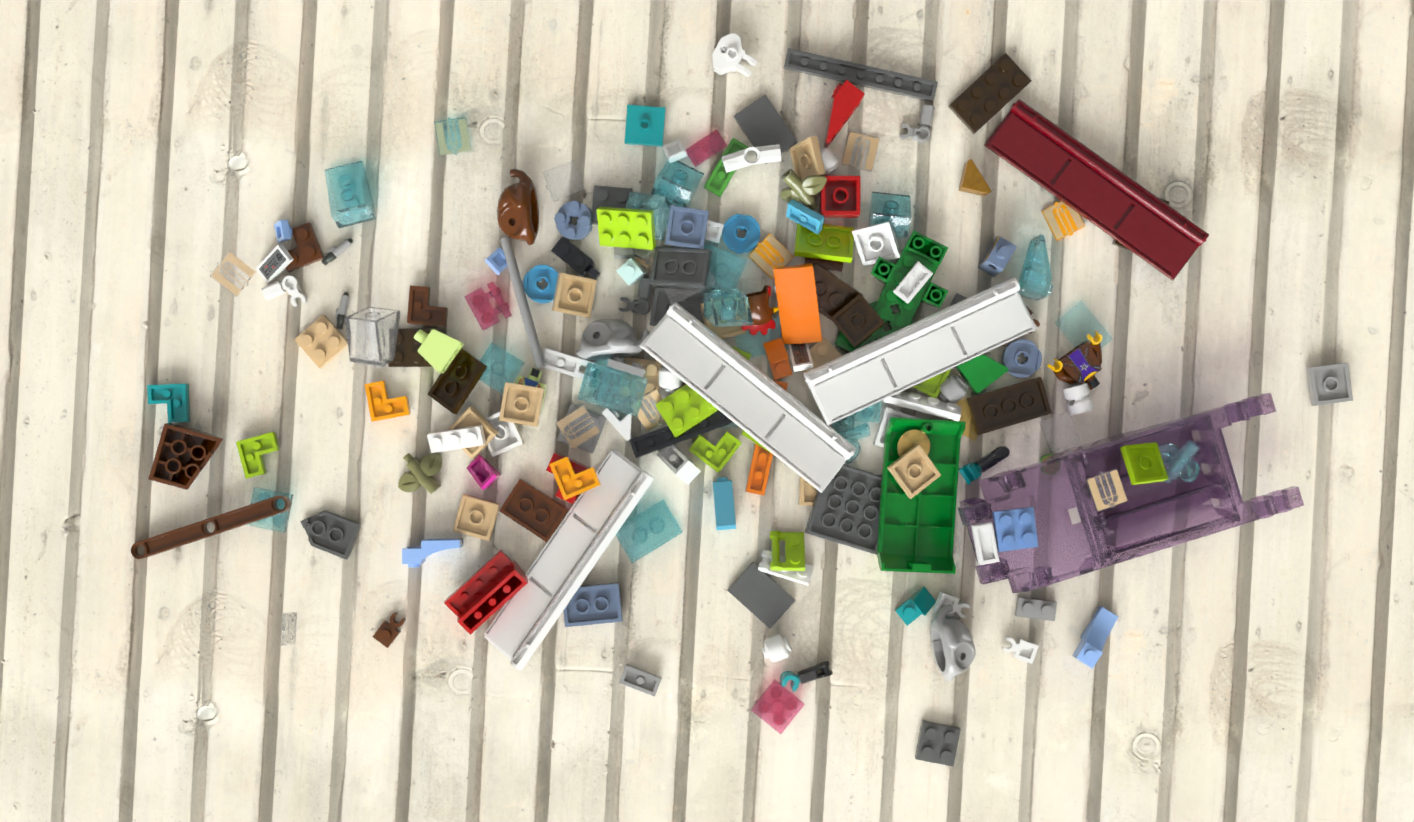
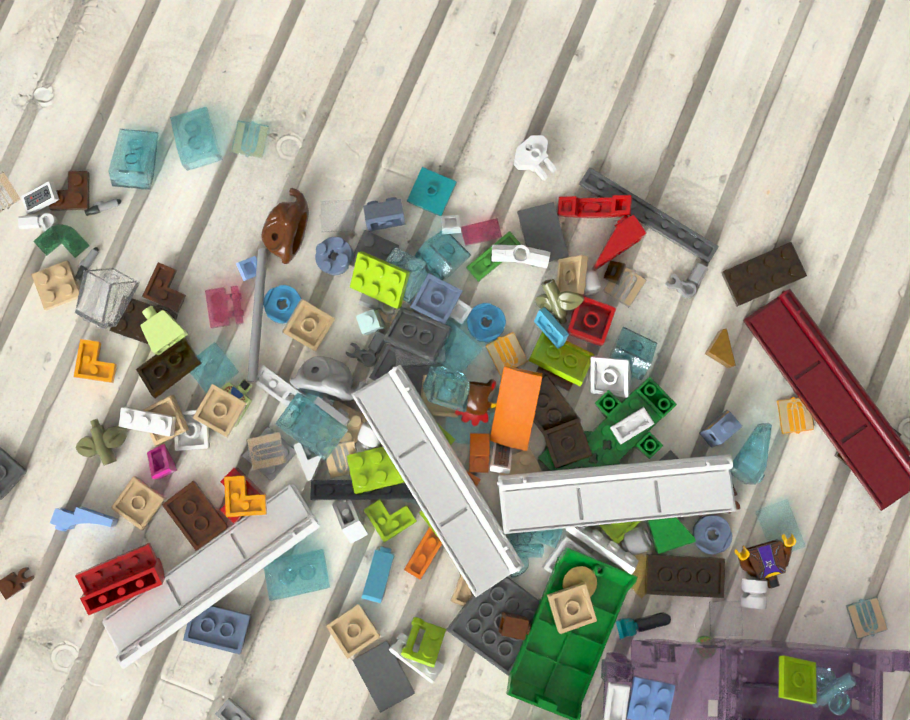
camera: 15 degrees right, 5 degrees down
light blue plate [274,220,292,243] -> none
black hinge [551,236,600,279] -> none
piece [1085,468,1128,512] -> none
none -> clear green plate [33,224,90,258]
none -> clear light blue slope [170,107,223,171]
none -> tan plate [326,603,380,659]
none -> sand blue slope [363,197,406,232]
none -> reddish brown brick [498,612,530,640]
none -> red slope [557,195,632,218]
none -> dark brown slope [603,261,626,285]
none -> piece [846,596,888,639]

